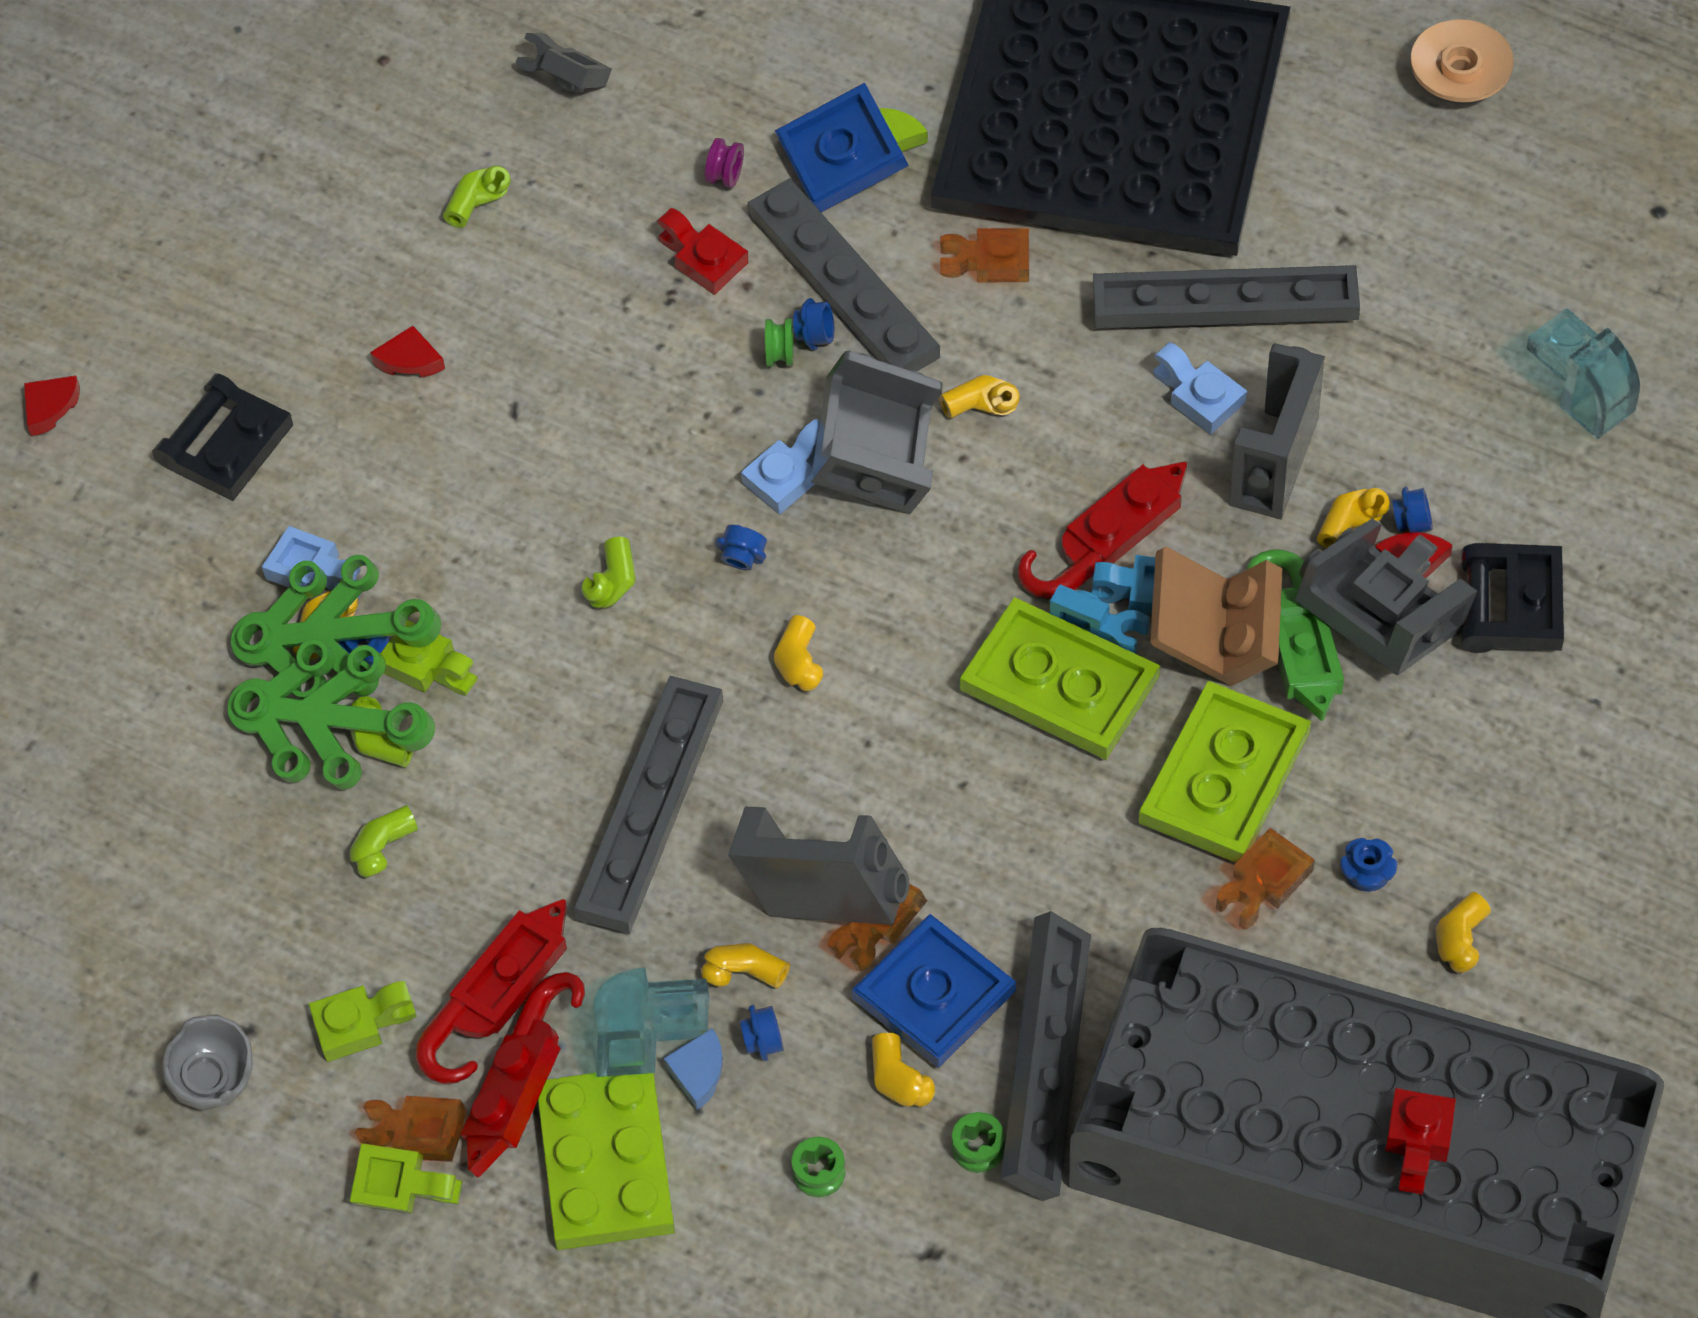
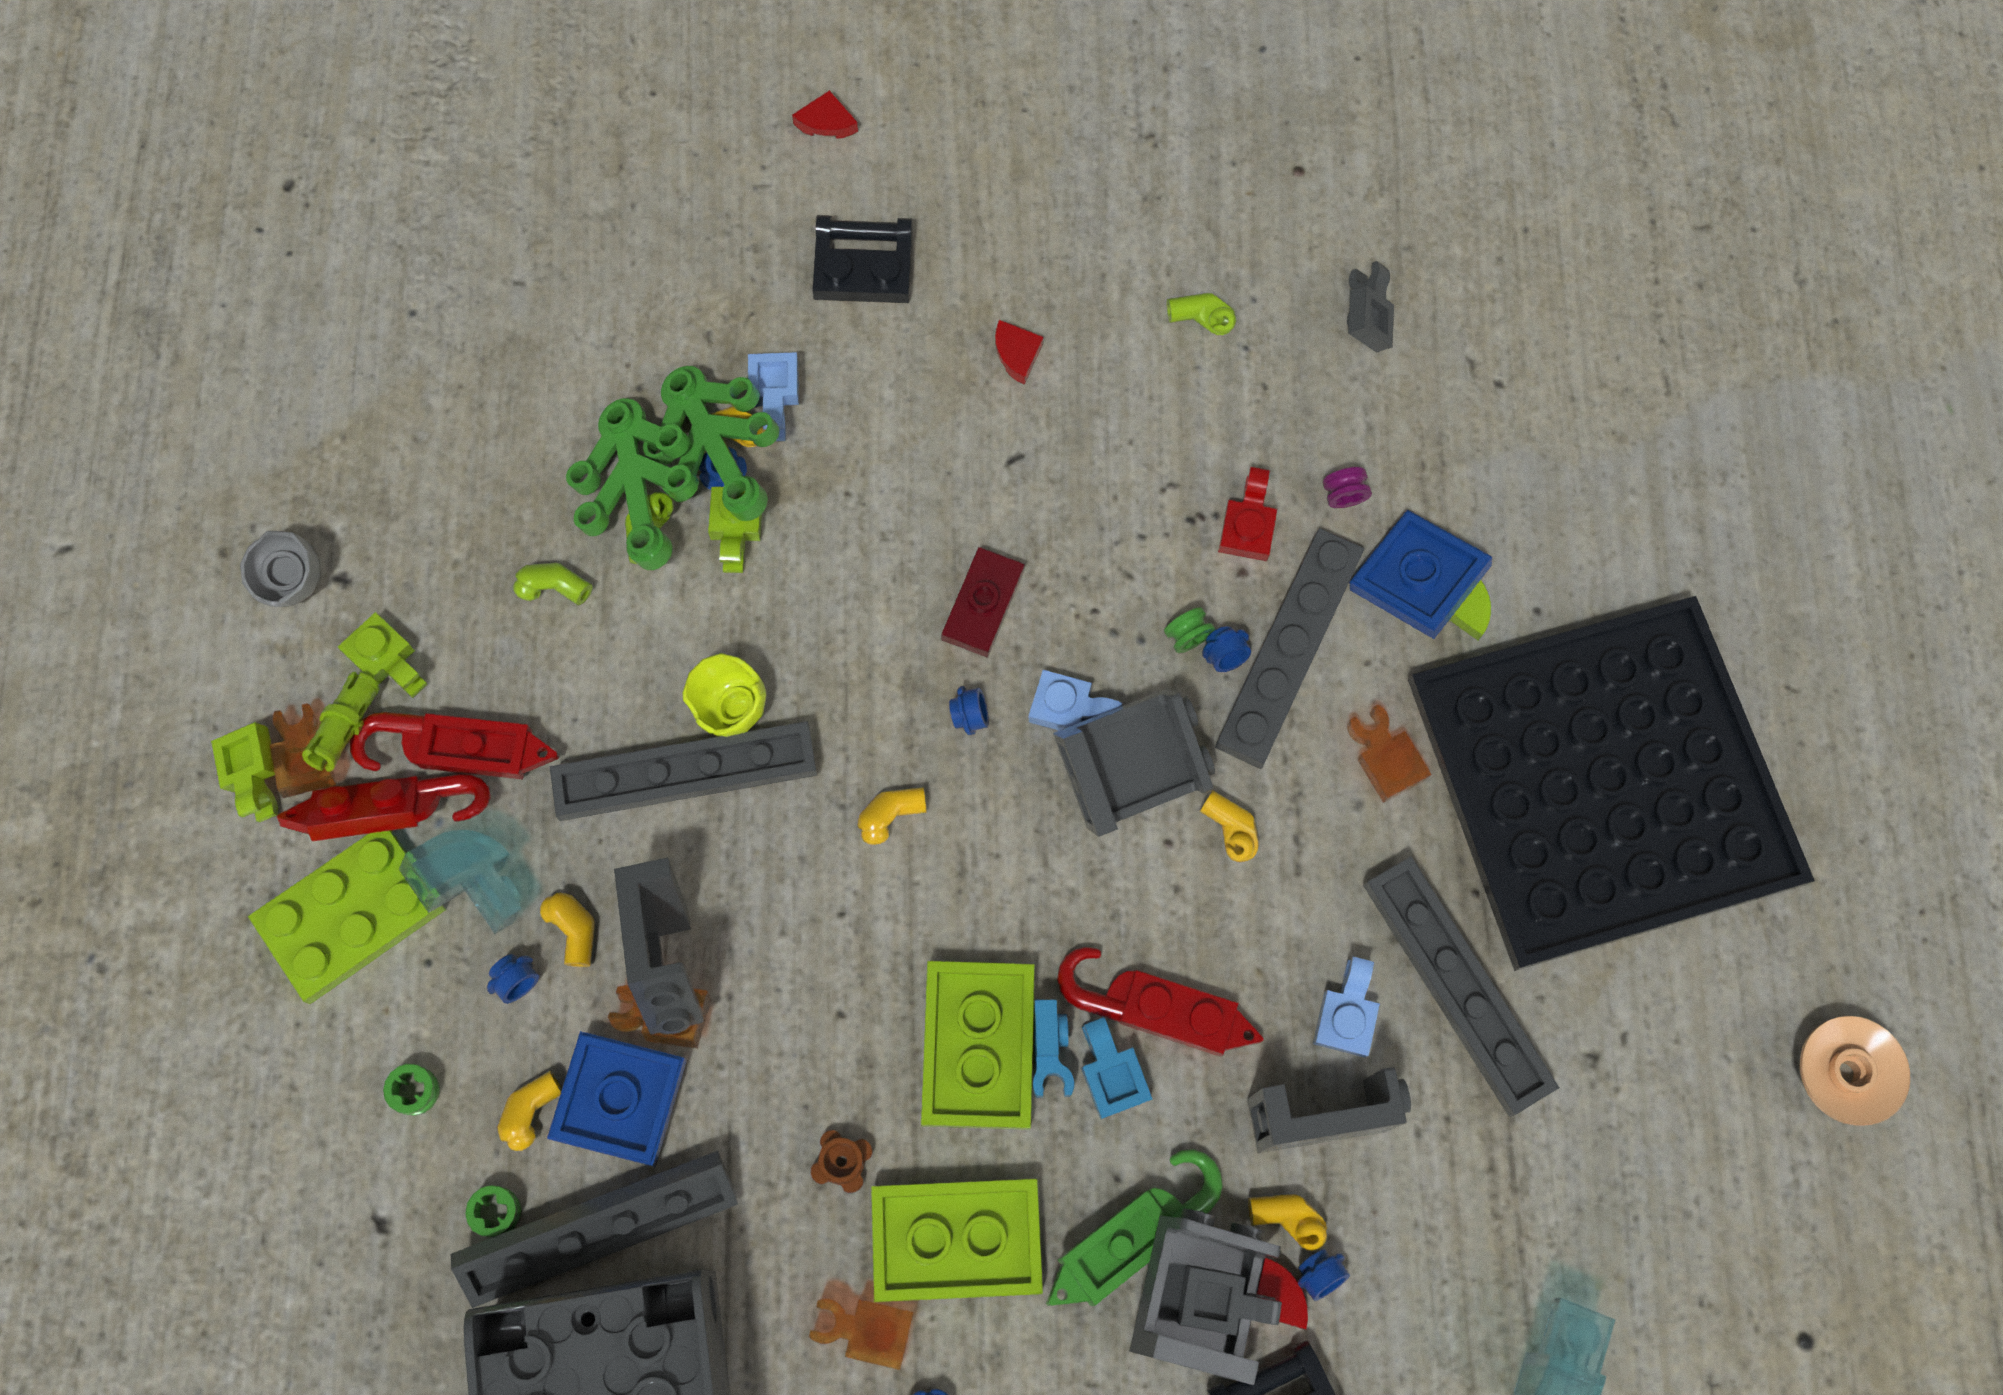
camera: 55 degrees right, 15 degrees up
lime arm [581,536,636,608] -> none
medium blue tile [664,1028,723,1110] -> none
medium nougat bracket [1150,547,1282,686] -> none
none -> lime pin [302,672,380,772]
none -> neon yellow hair [682,653,767,737]
none -> dark orange plate [811,1130,873,1193]
none -> dark red plate [941,547,1025,658]

